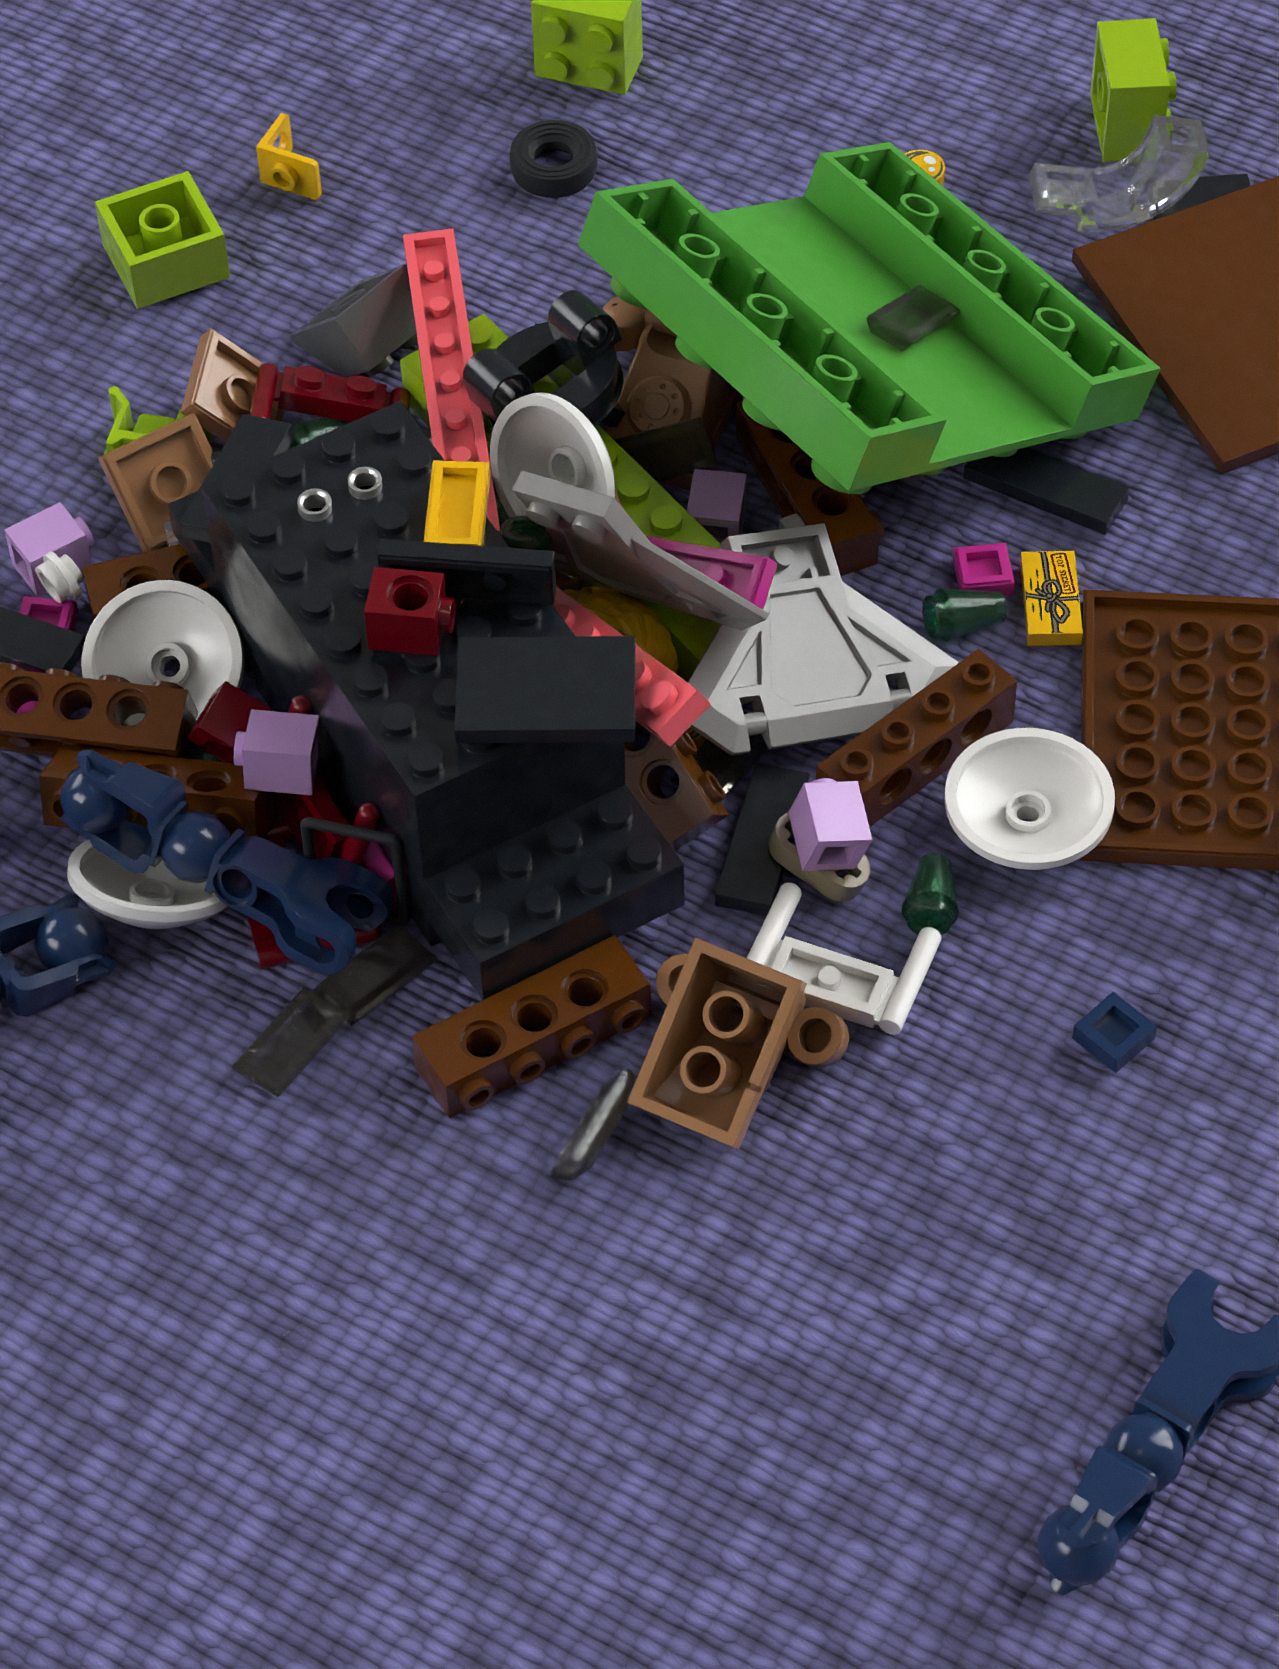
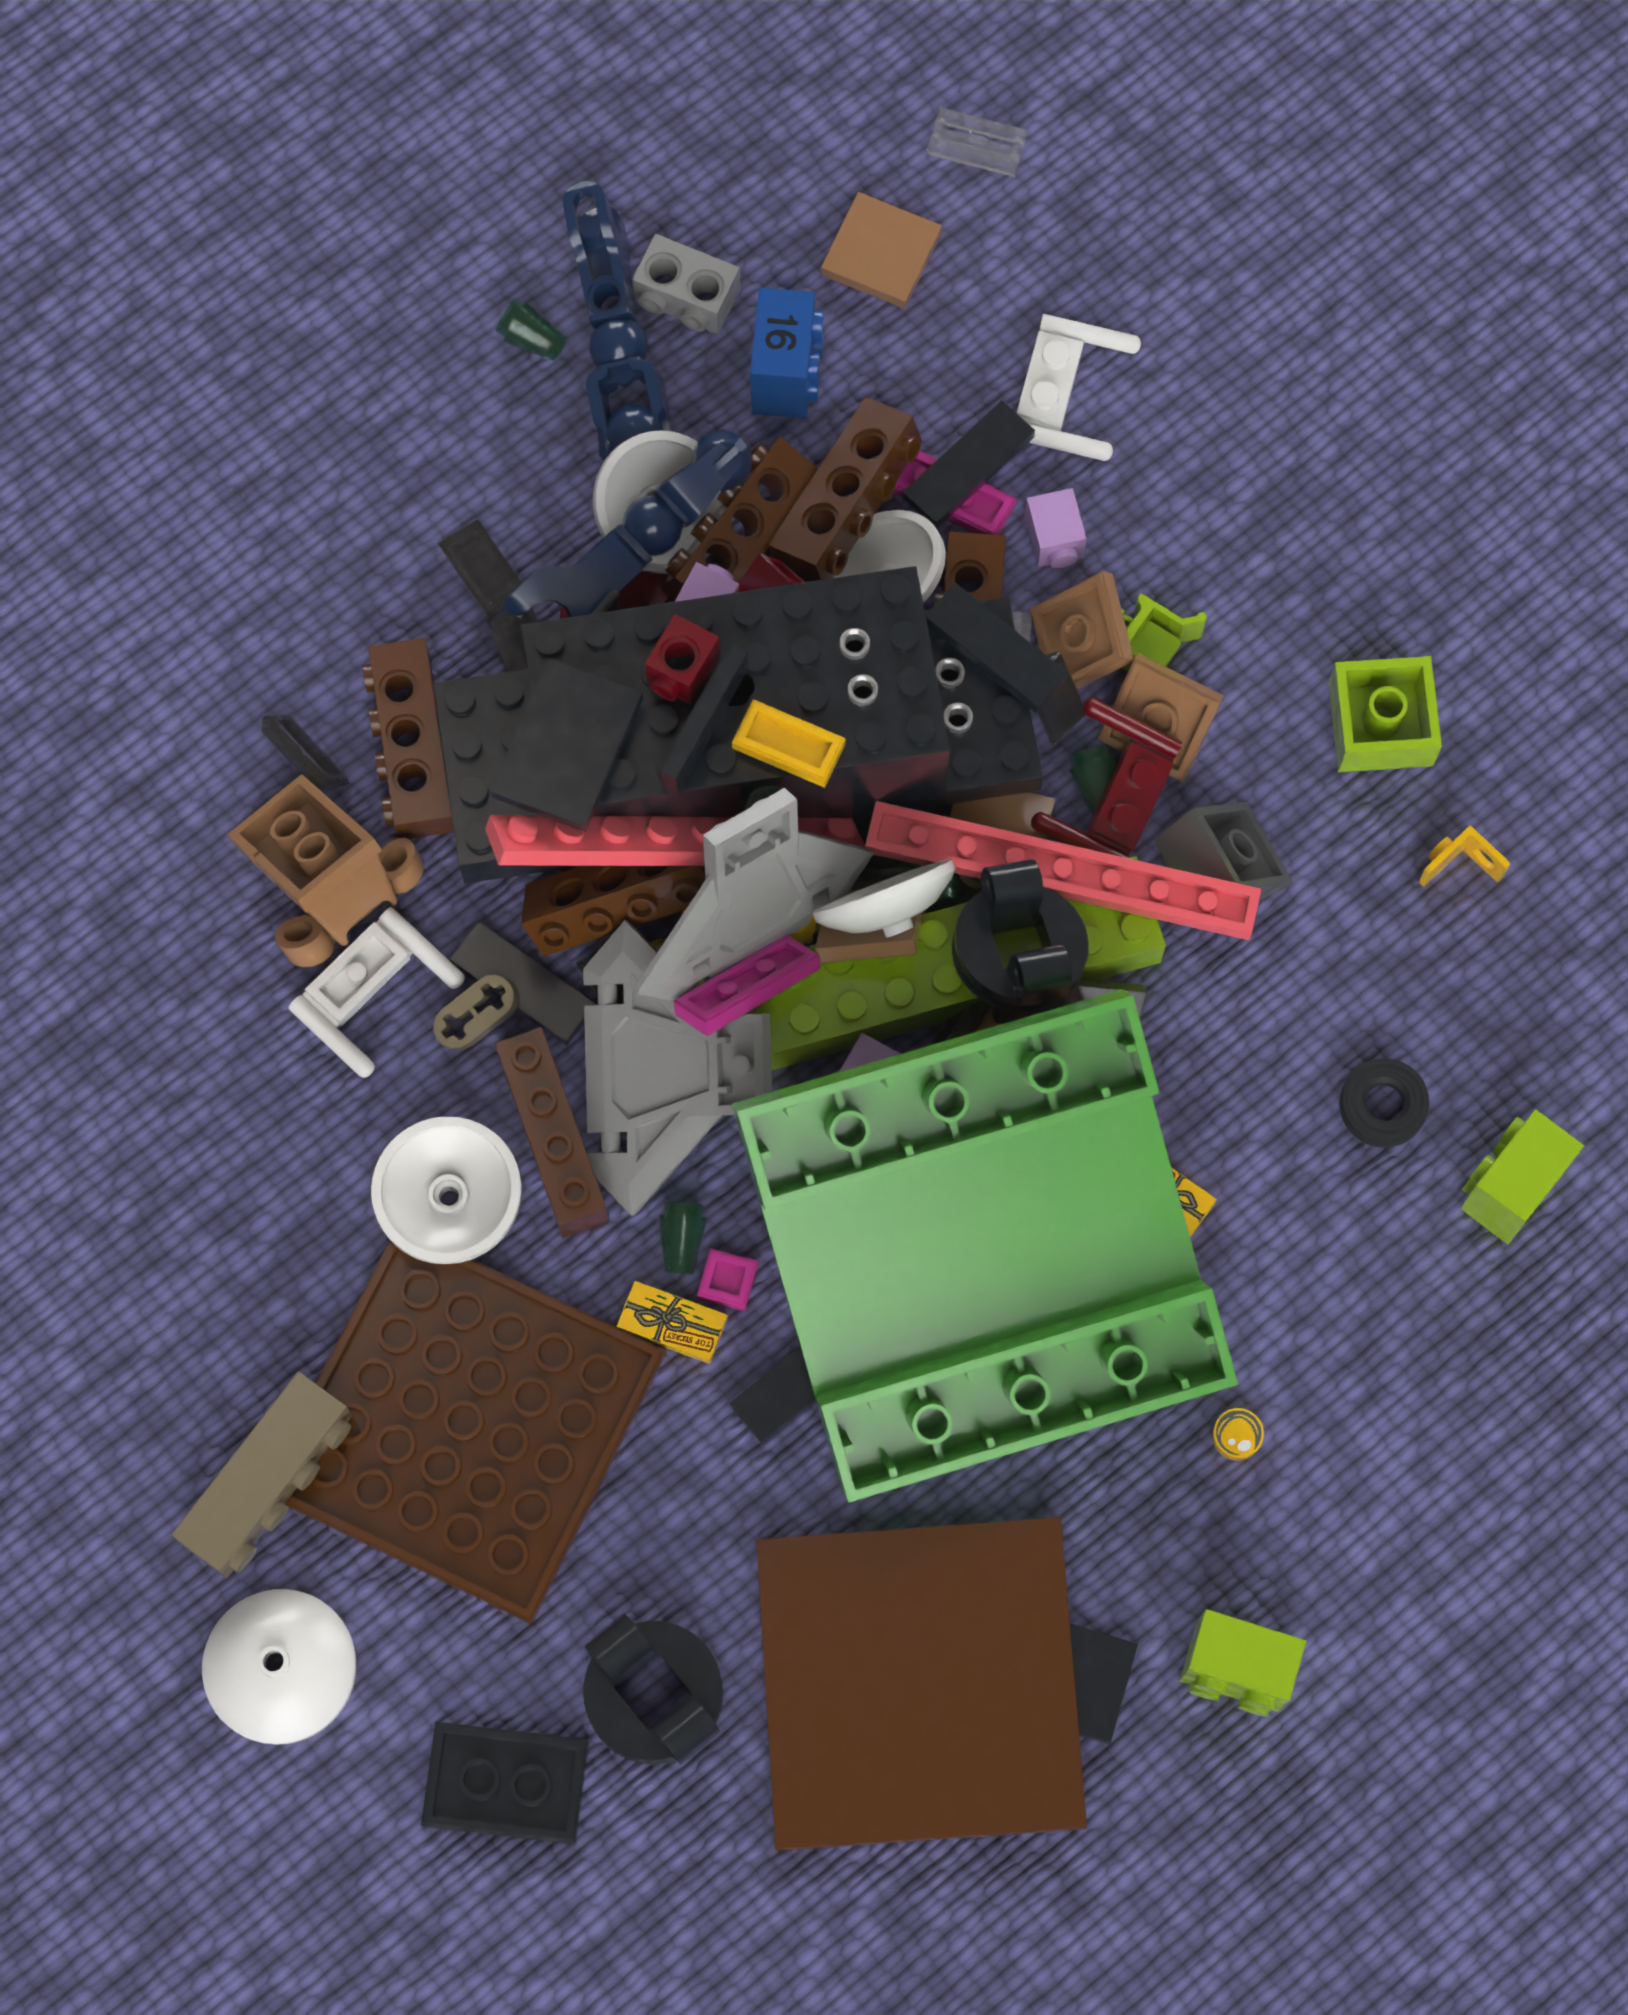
camera: 110 degrees right, 20 degrees up
white plate [35,551,84,603] -> none
lavender brick [788,778,872,871] -> none
clear smoke tile [866,285,960,352] -> none
clear green cone [902,853,959,935] -> none
clear arch [1029,115,1210,232] -> none
dark blue plate [1072,992,1157,1073] -> none

